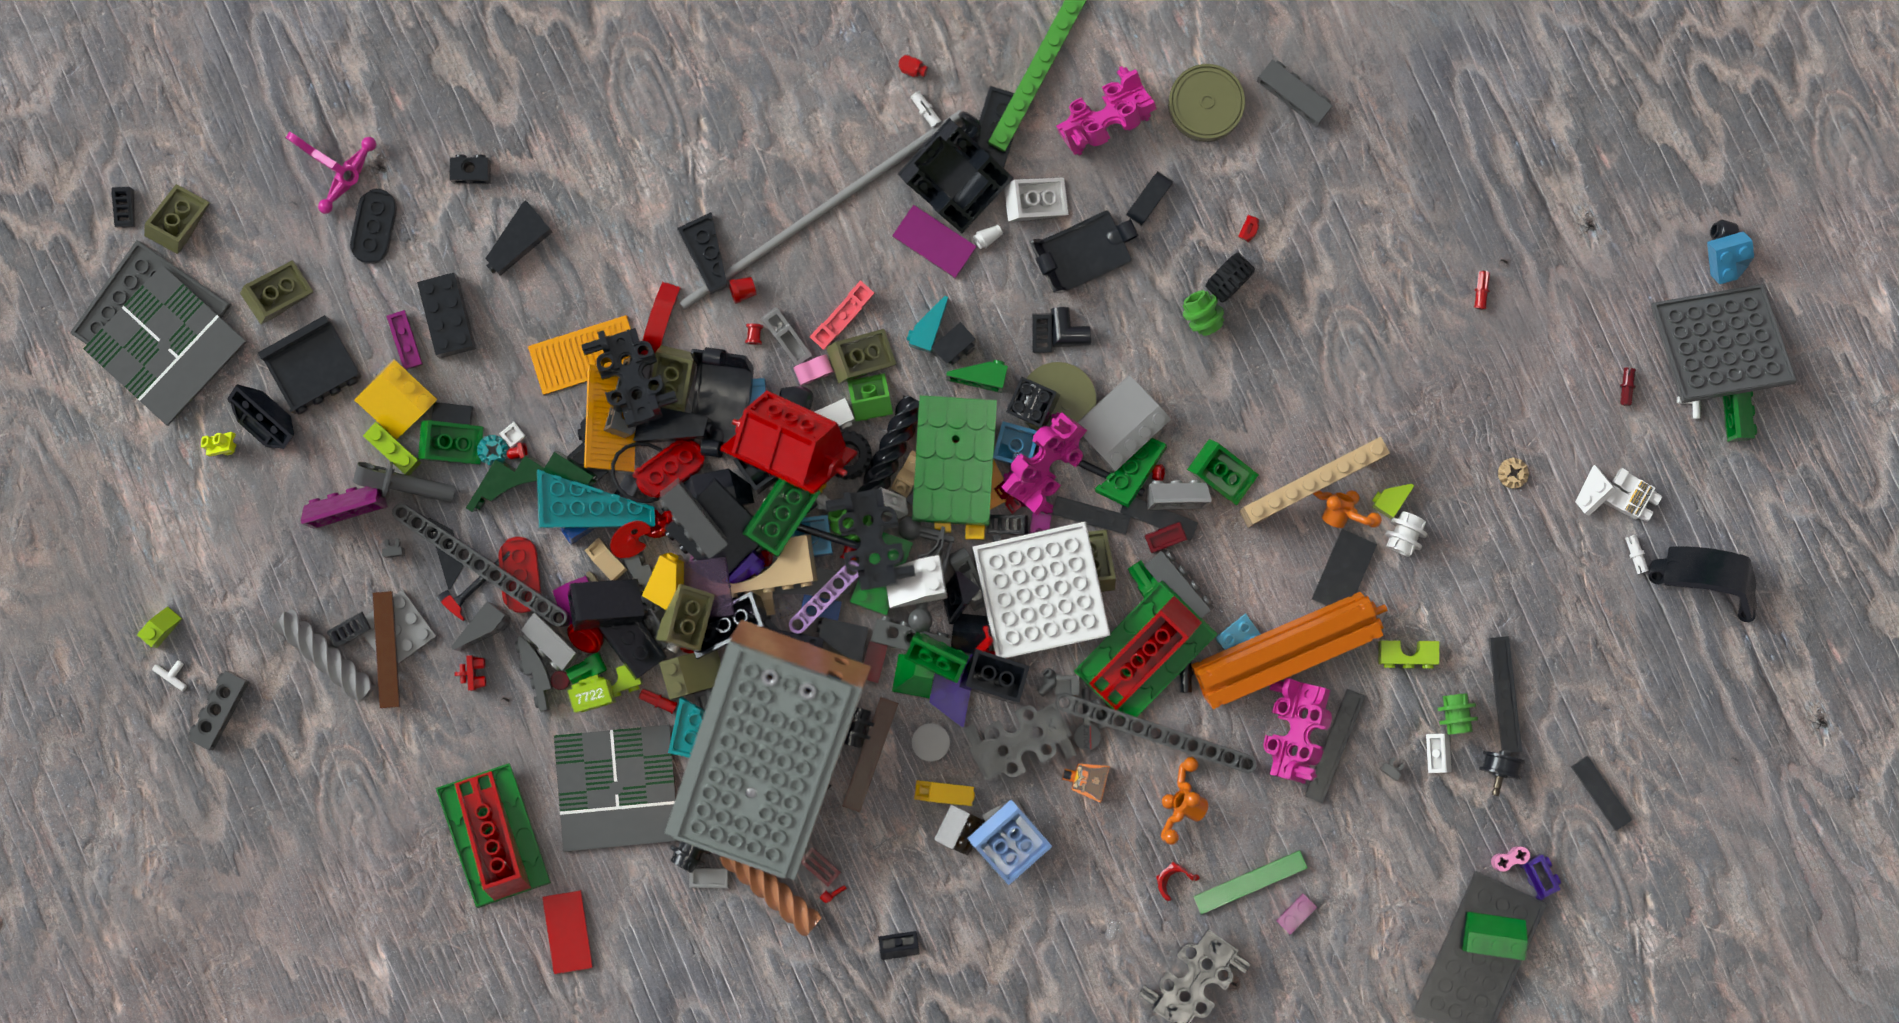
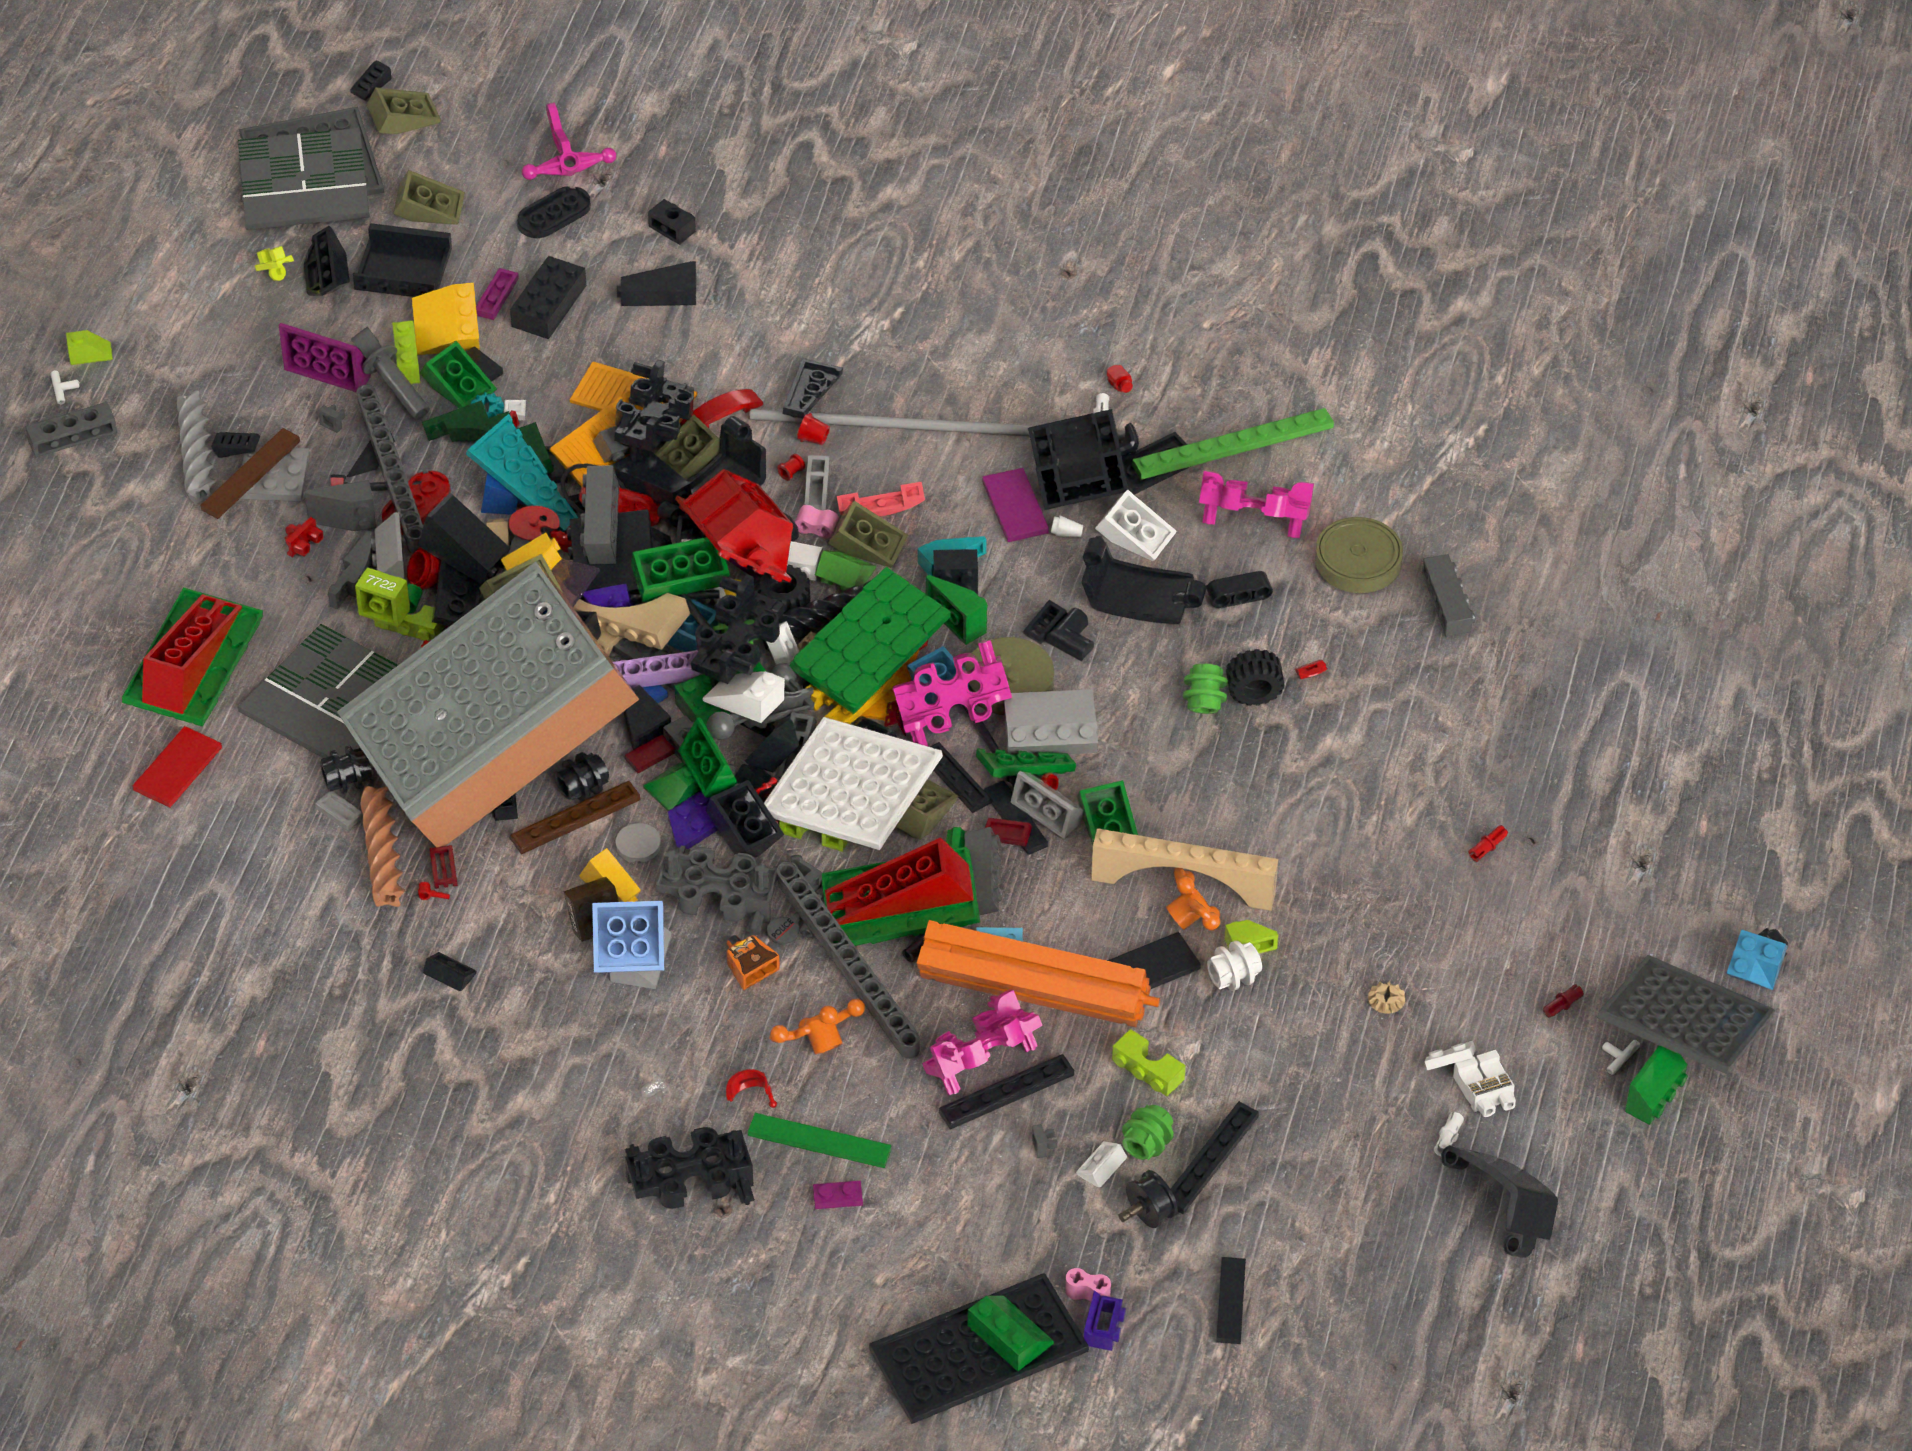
camera: 40 degrees right, 35 degrees down
black brick [1006,377,1060,428] -> none

